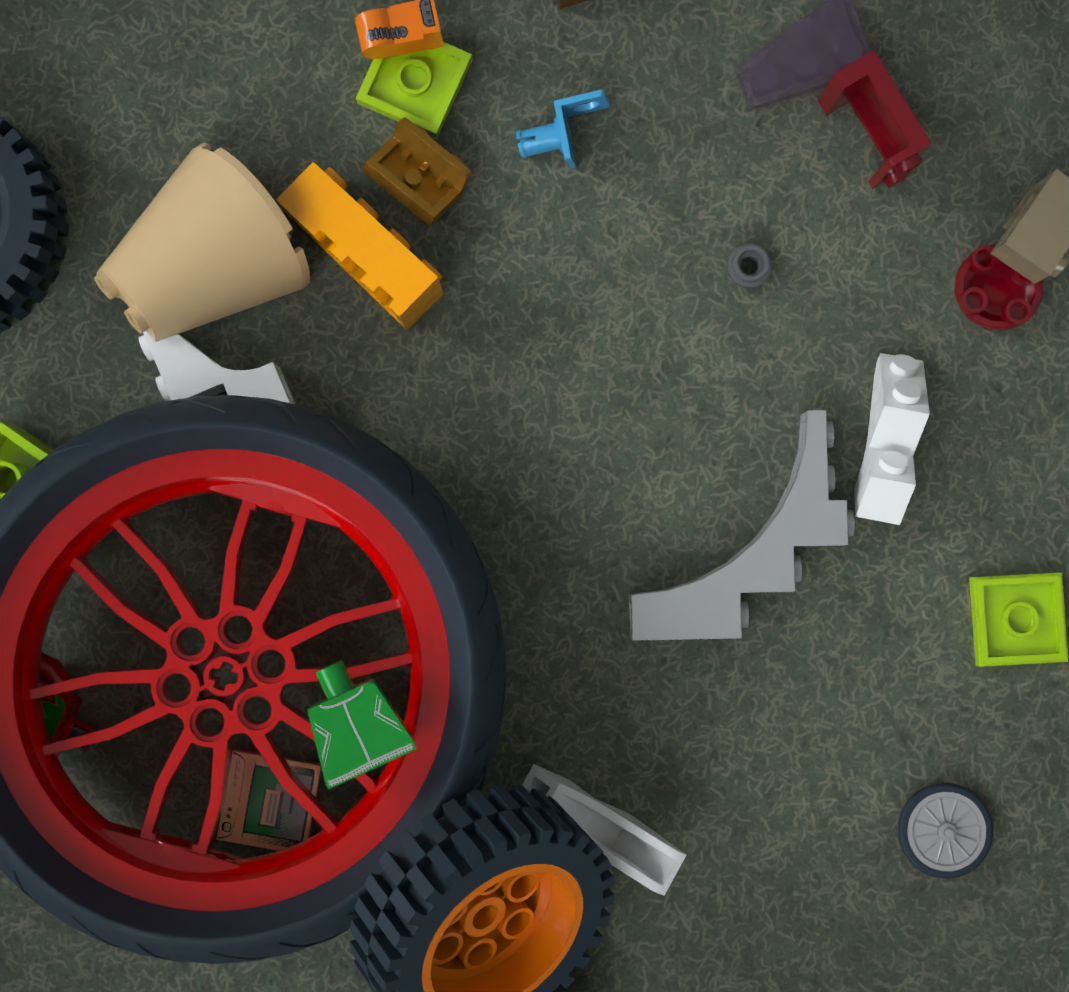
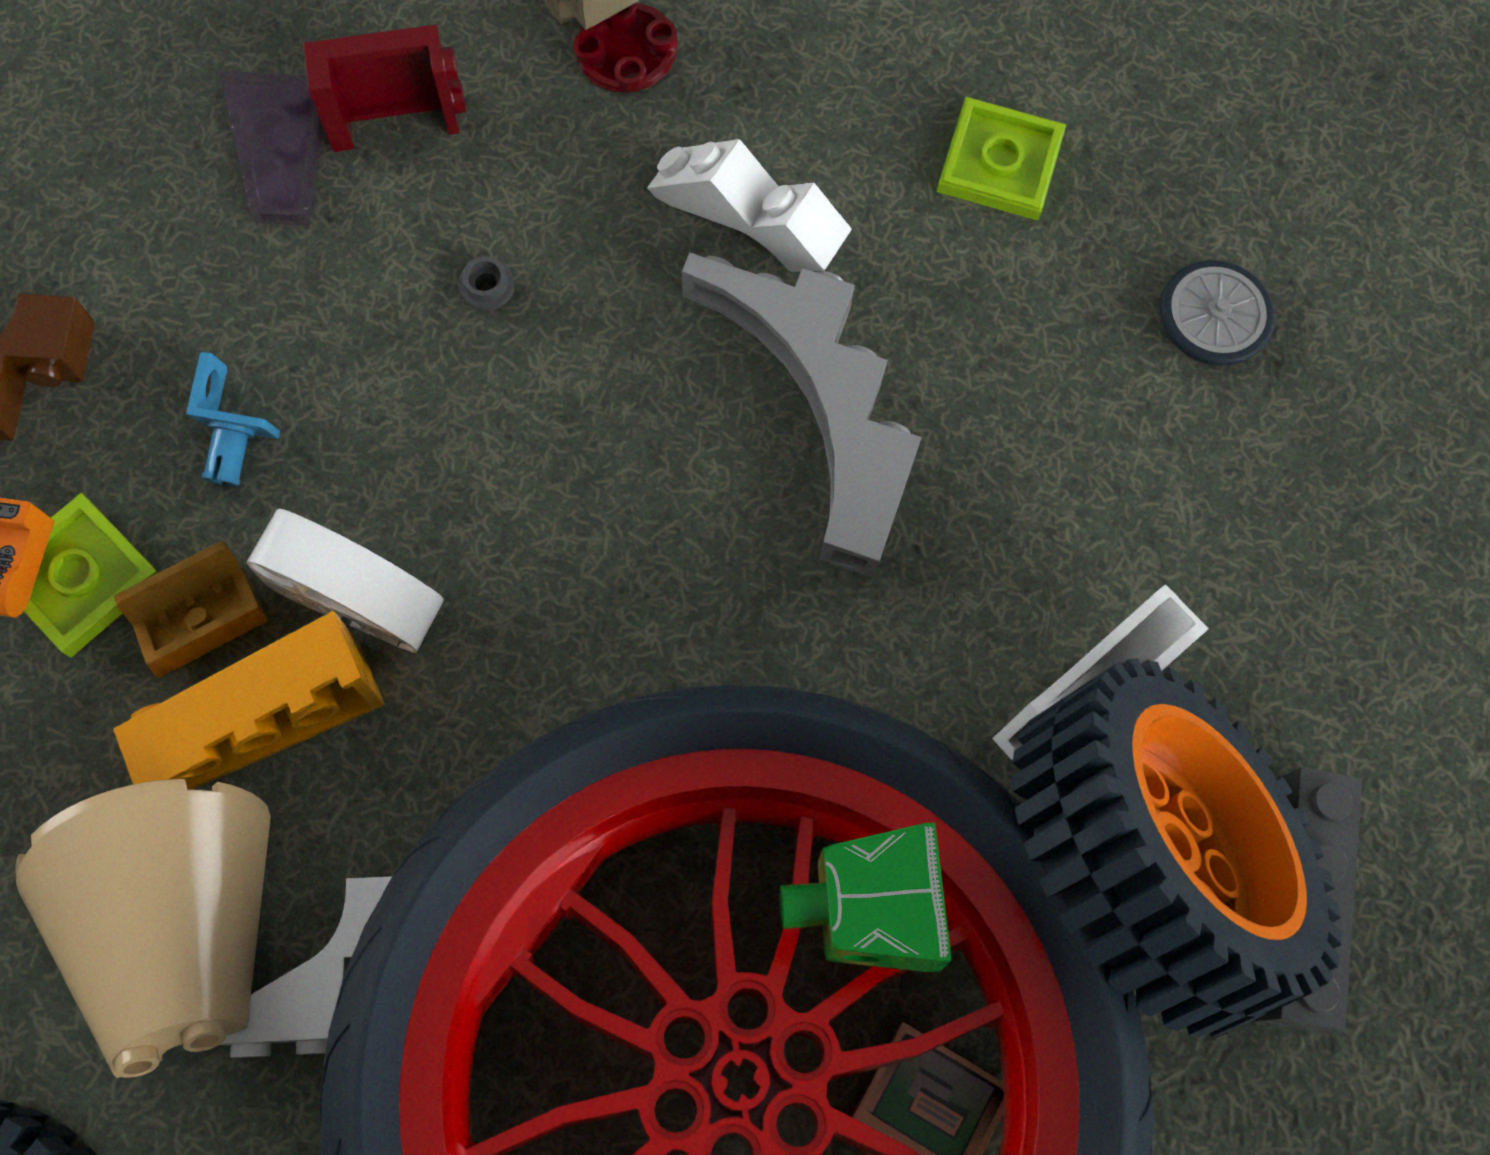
camera: 75 degrees left, 15 degrees down
none -> white beam [247,509,444,653]

